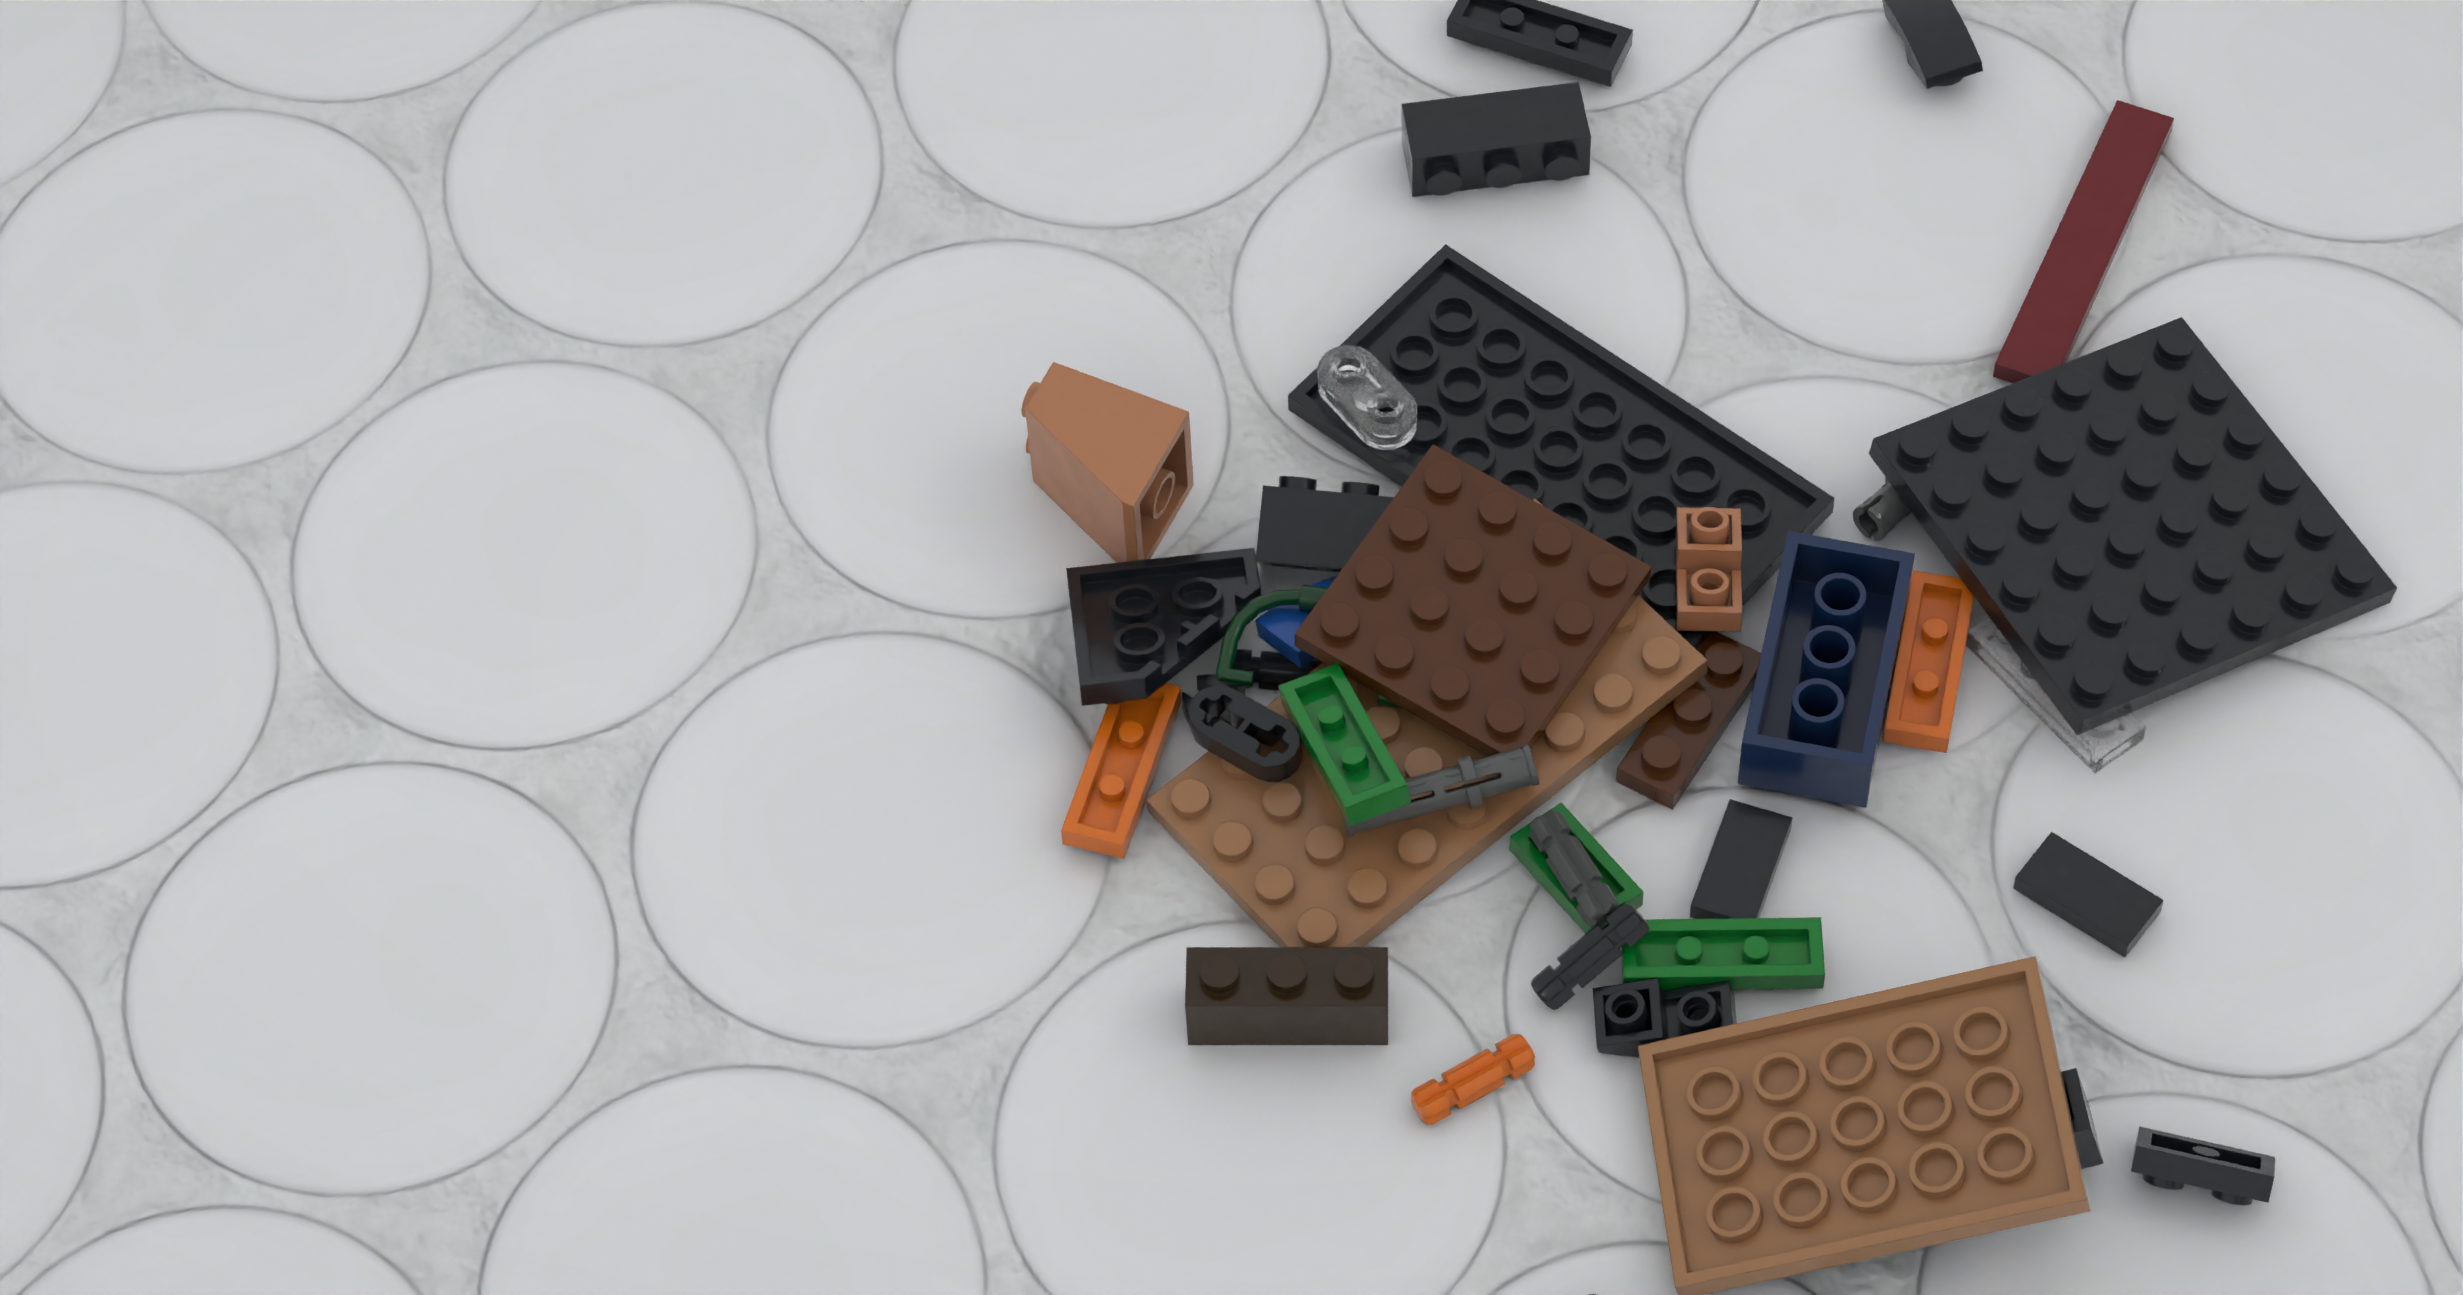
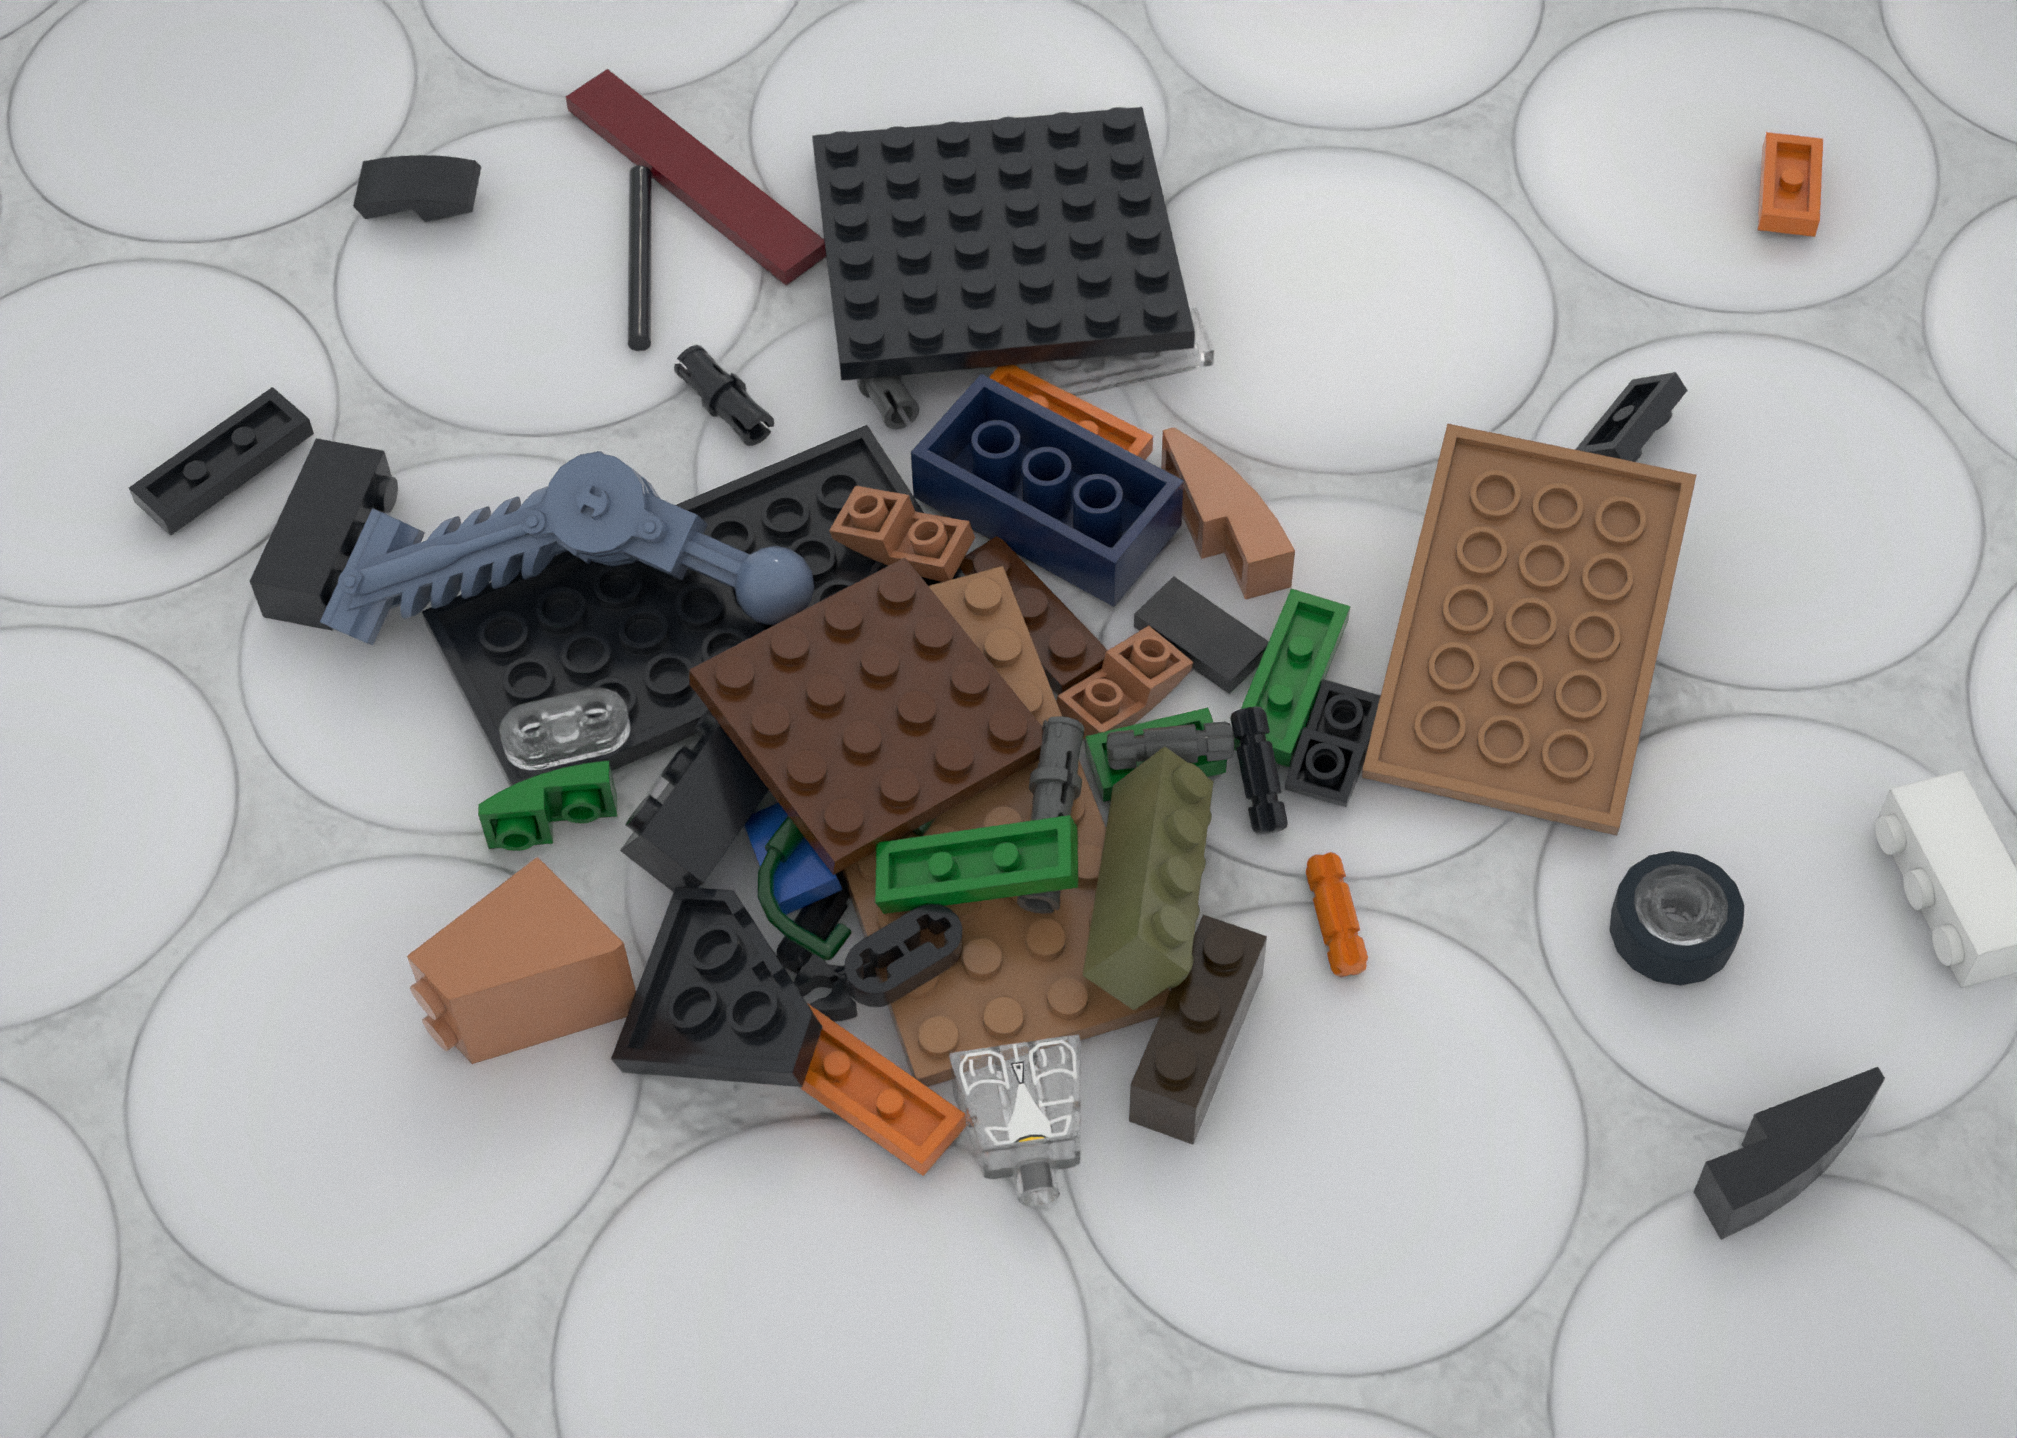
camera: 70 degrees left, 0 degrees up
black tile [2013,832,2164,957] -> none
none -> sand blue piece [320,451,814,645]
none -> green slope [478,761,618,851]
none -> black bar [628,165,652,351]
none -> black pin [674,345,774,446]
none -> clear torso [949,1034,1081,1206]
none -> nougat slope [1056,626,1193,740]
none -> olive brick [1082,746,1214,1010]
none -> nougat slope [1161,427,1295,600]

